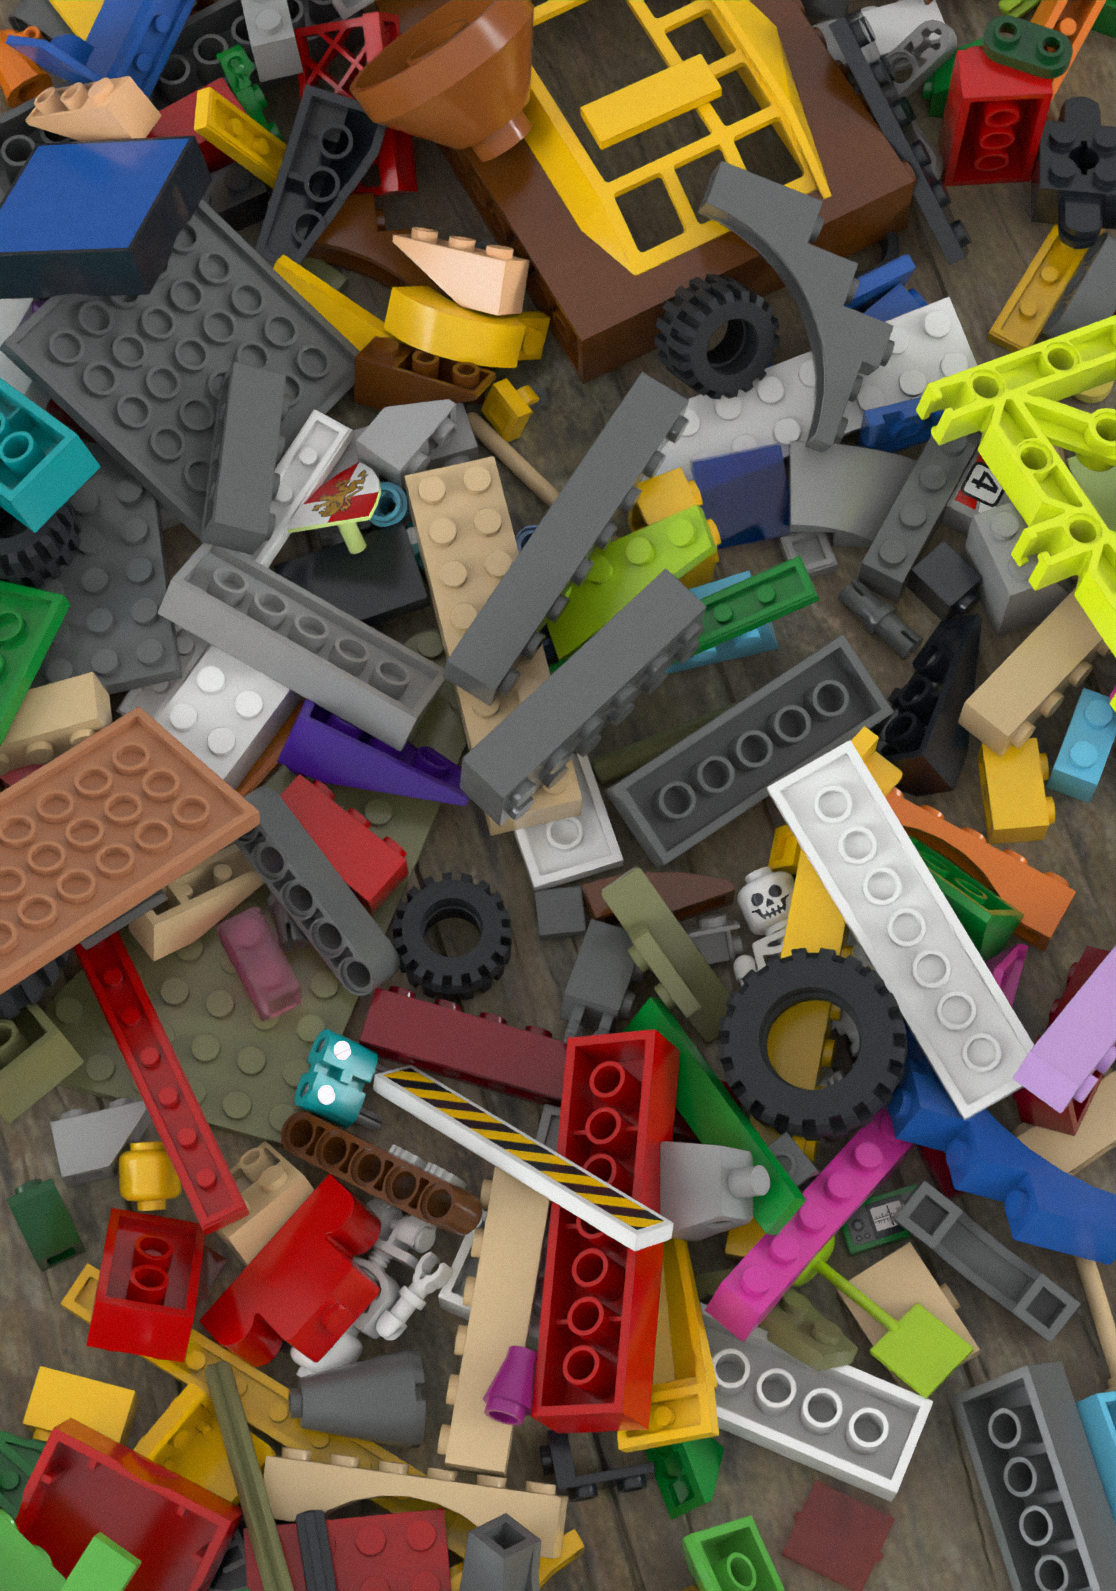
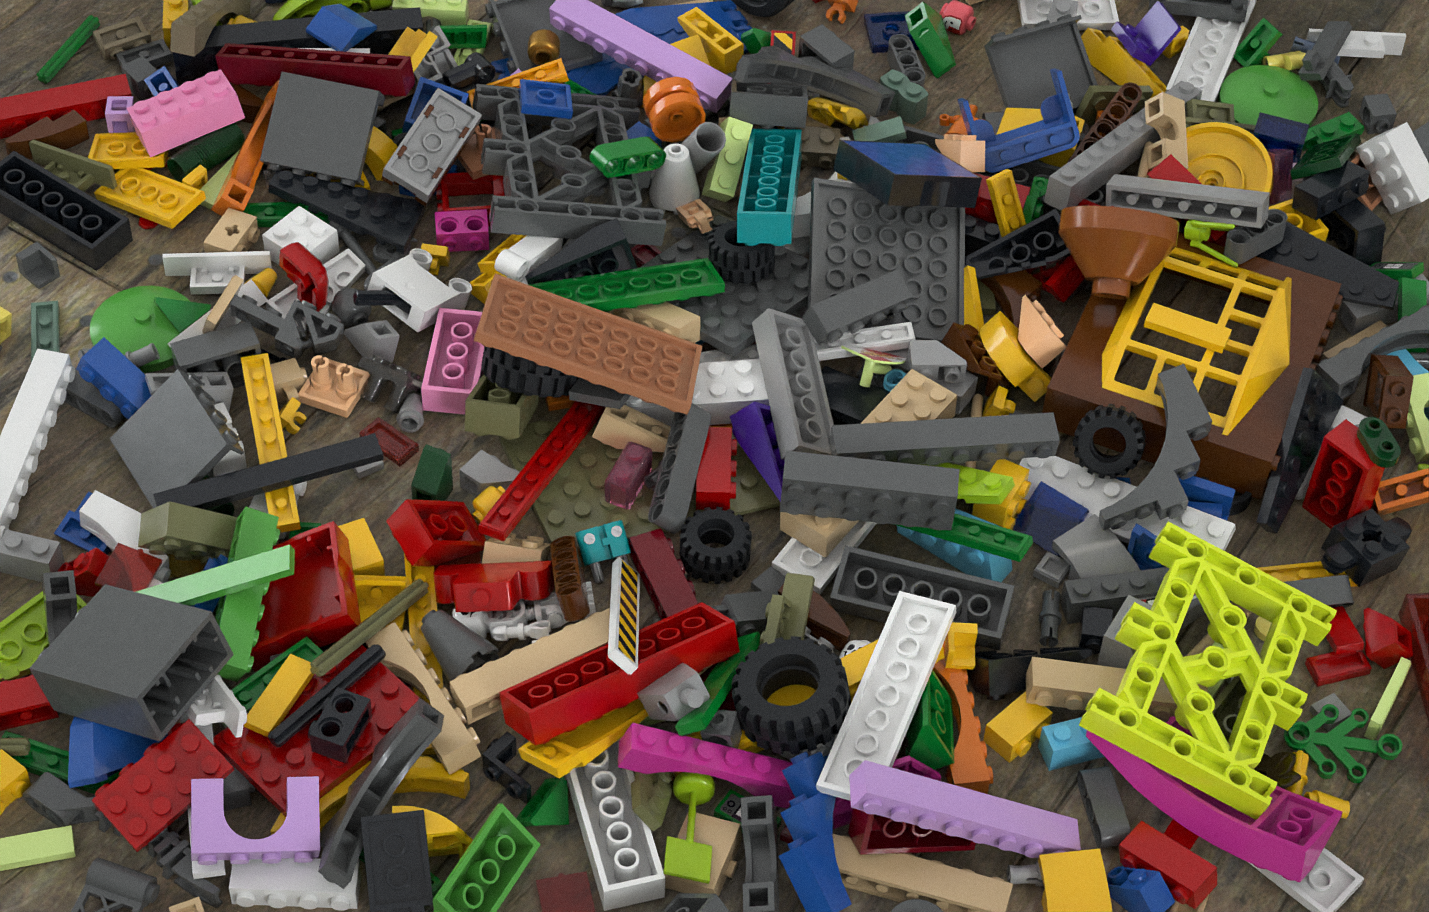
camera: 50 degrees right, 20 degrees down
magenta cone [483,1345,537,1426] -> none

